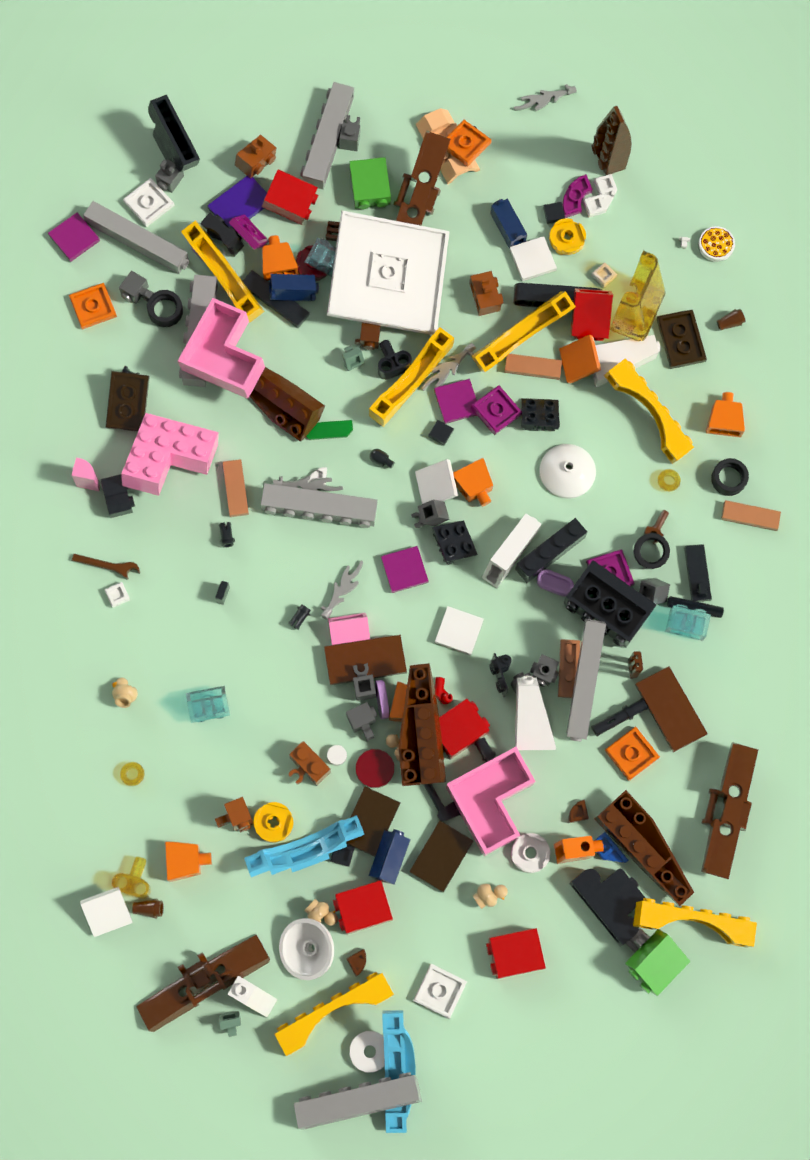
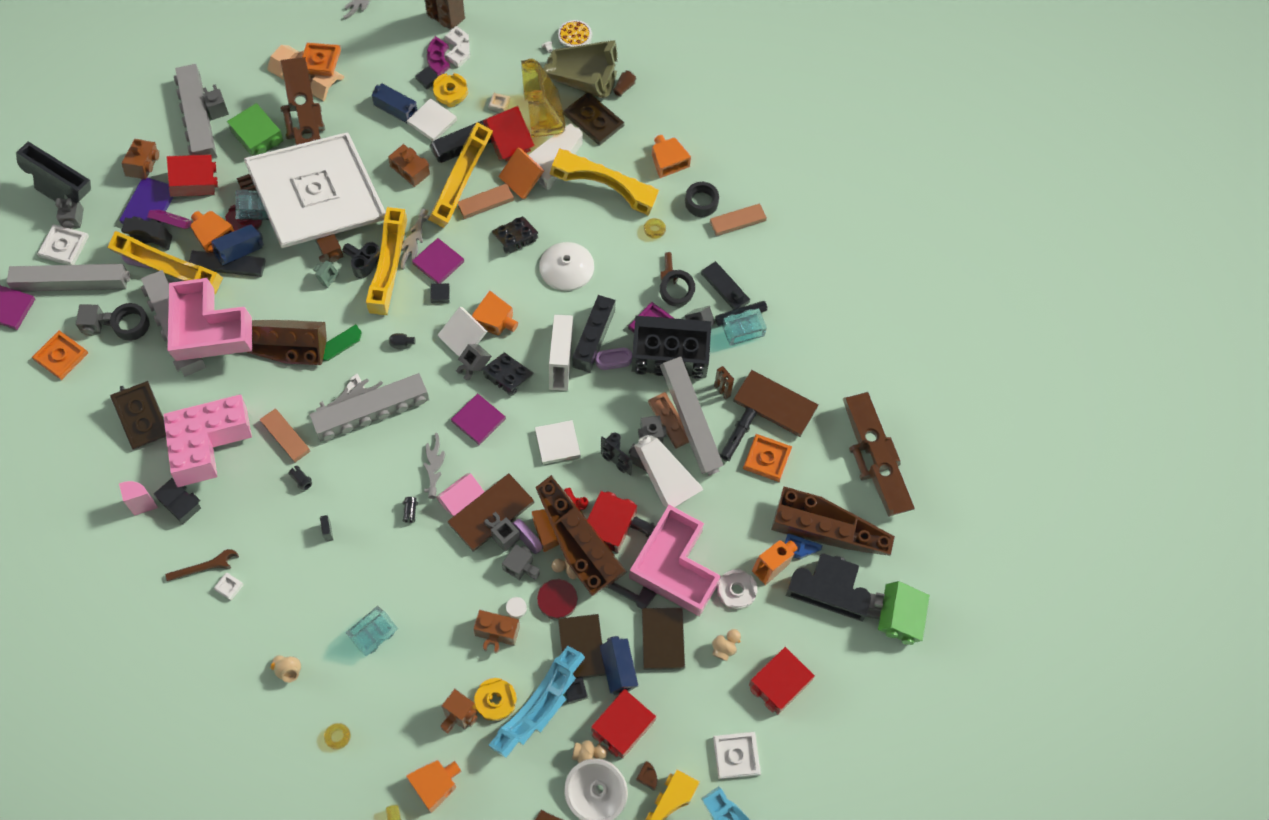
camera: 30 degrees left, 10 degrees down
magenta tile [471,385,522,436] -> none
reddish brown tile [568,800,589,823] -> none
yellow arch [633,898,757,948] -> none
none -> olive cone [542,40,618,98]

